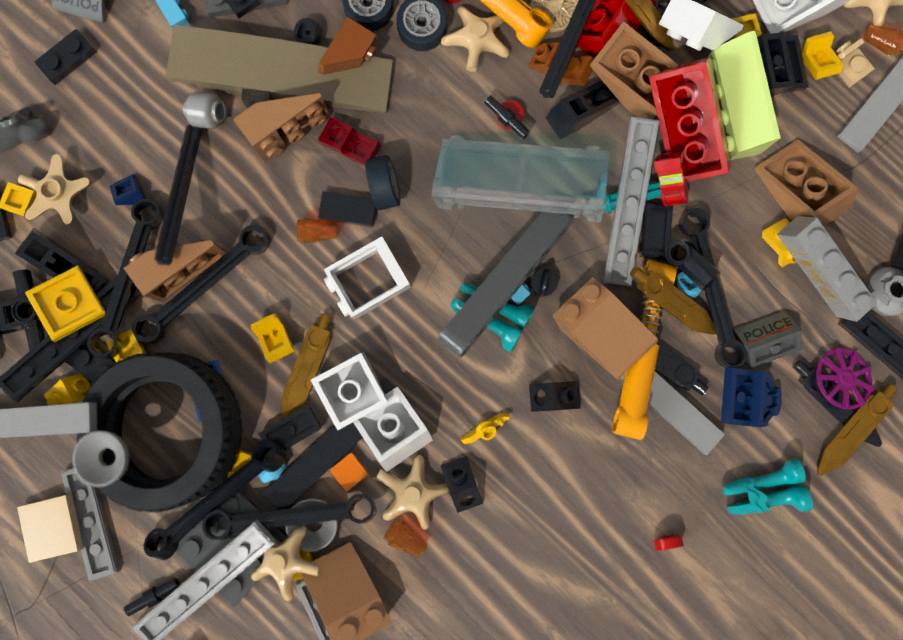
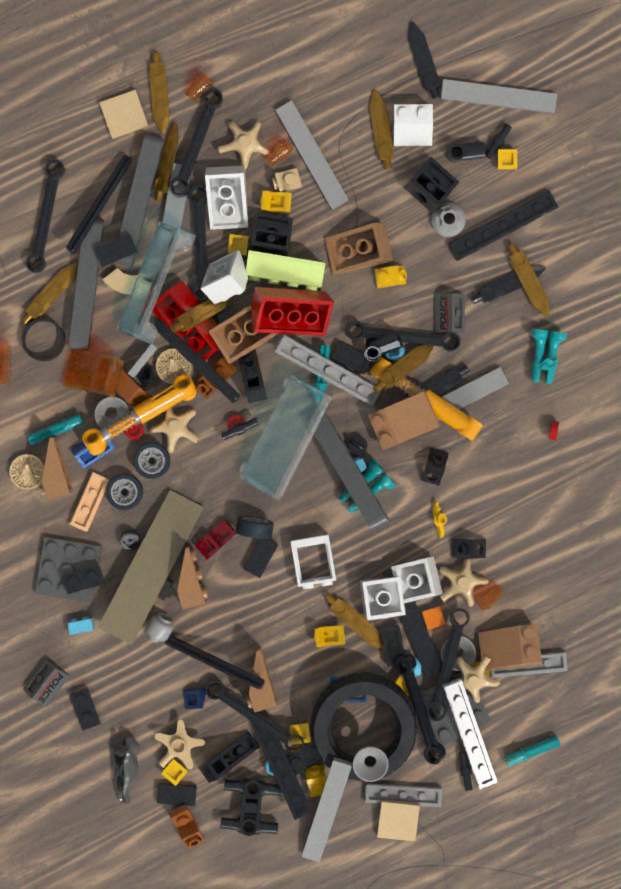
camera: 70 degrees left, 5 degrees up
yellow tile [25,265,106,342] -> none
black piece [132,225,270,344] -> none
clear orange cone [297,217,336,244] -> none
dark orange slope [318,17,377,75] -> none
red leg [654,151,689,207] -> none
dark blue slope [721,368,782,427] -> none
light grey brick [777,216,877,322] -> none
magenta wheel [816,348,875,410] -> none

